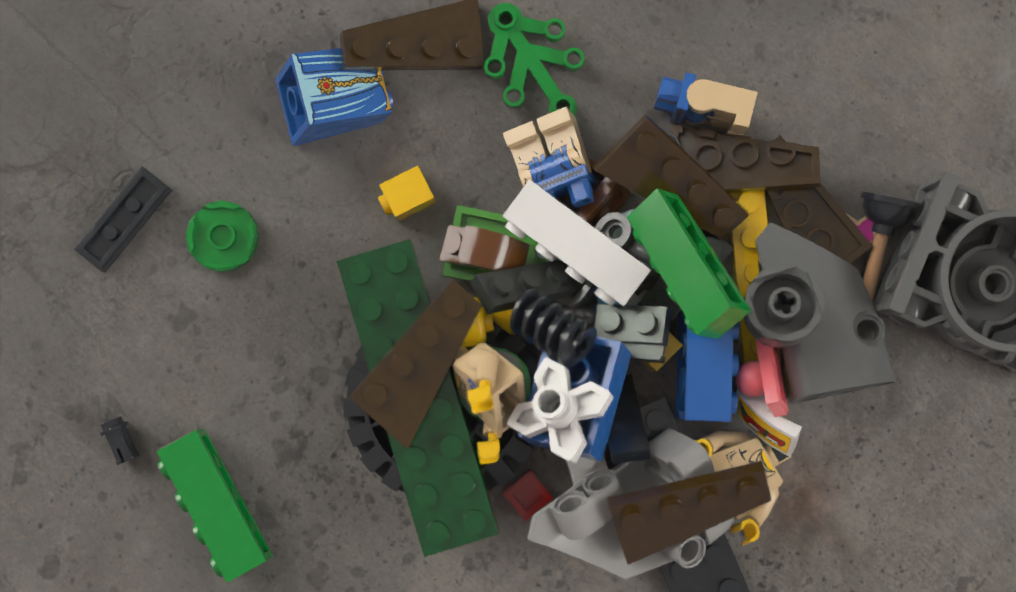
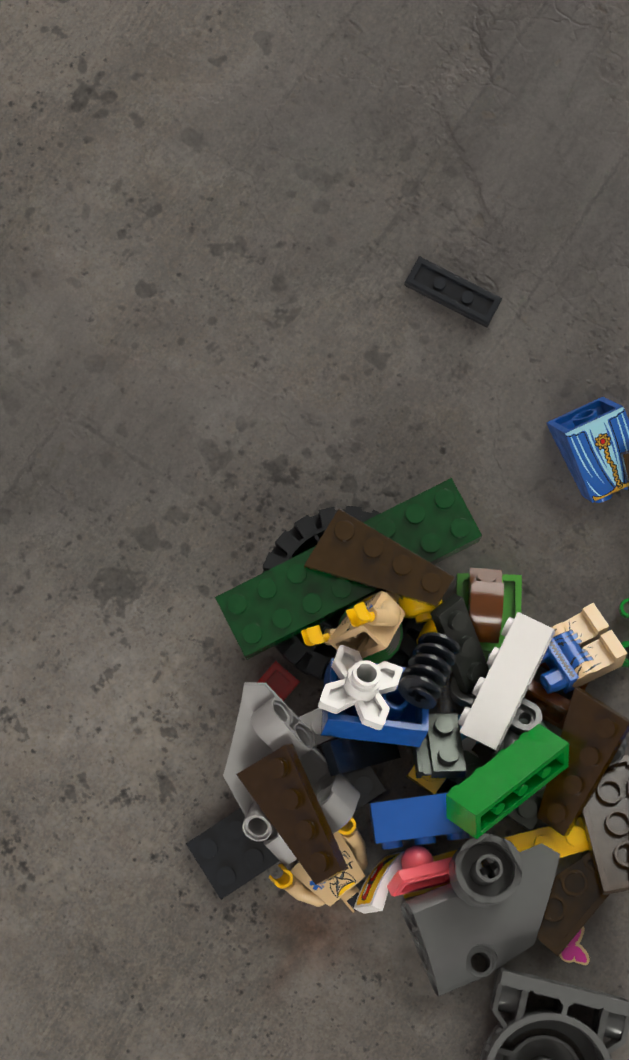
camera: 80 degrees right, 5 degrees down
black pin [100,416,139,465] -> none
green brick [157,429,273,583] -> none
green tile [186,200,259,272] -> none
yellow brick [378,166,436,222] -> none
black piece [860,191,921,303] -> none

